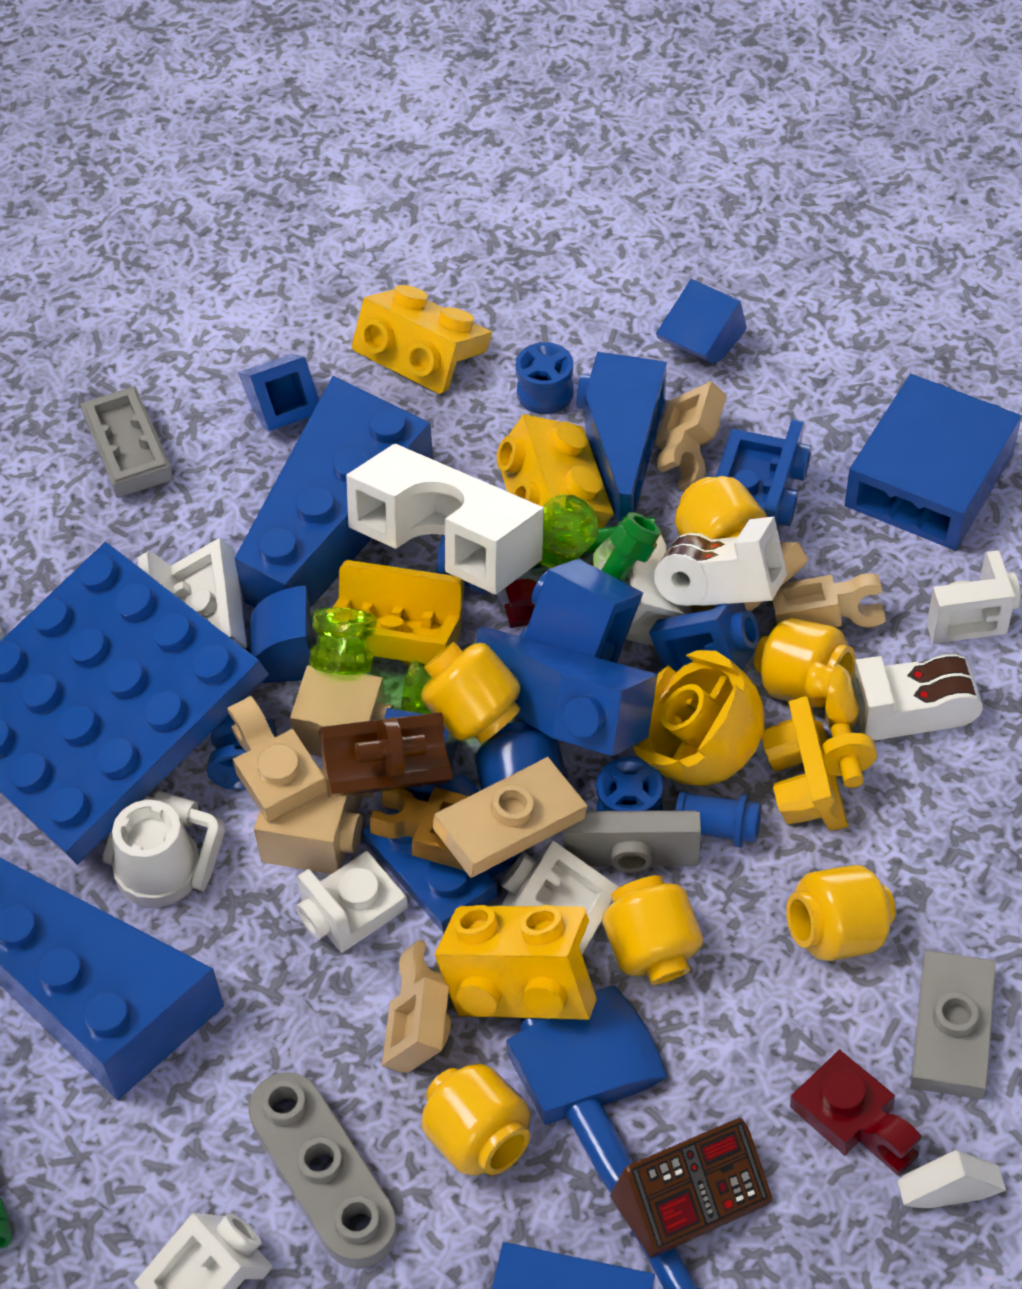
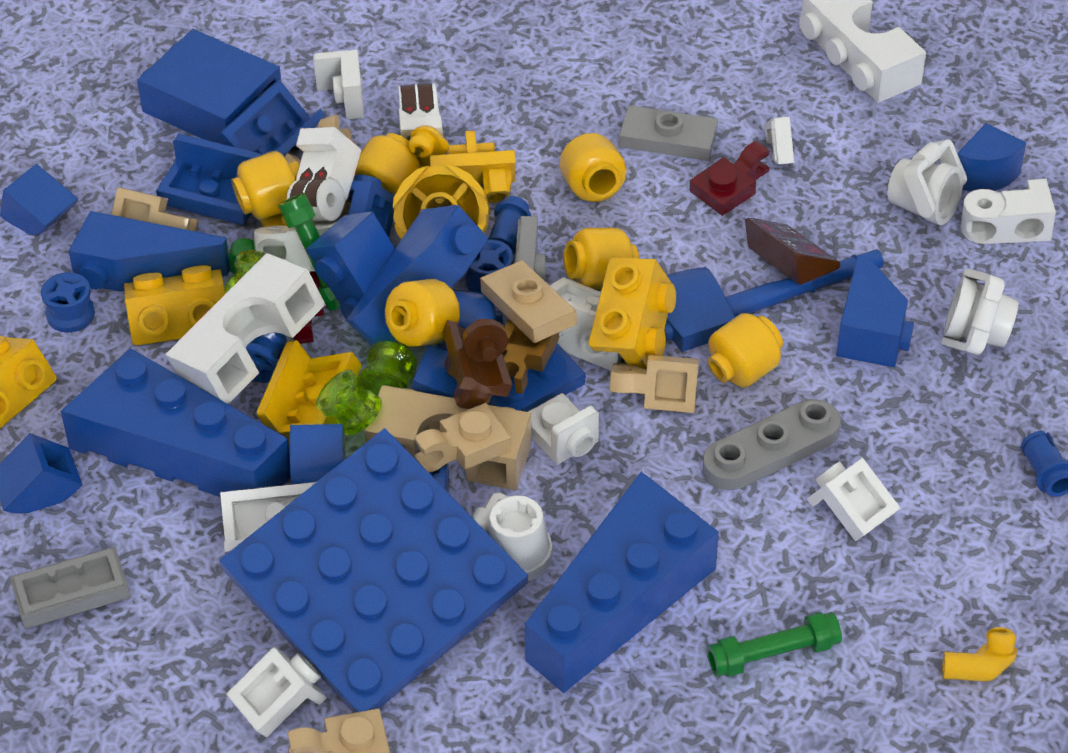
camera: 90 degrees left, 5 degrees down
none -> blue bracket [214,80,326,156]

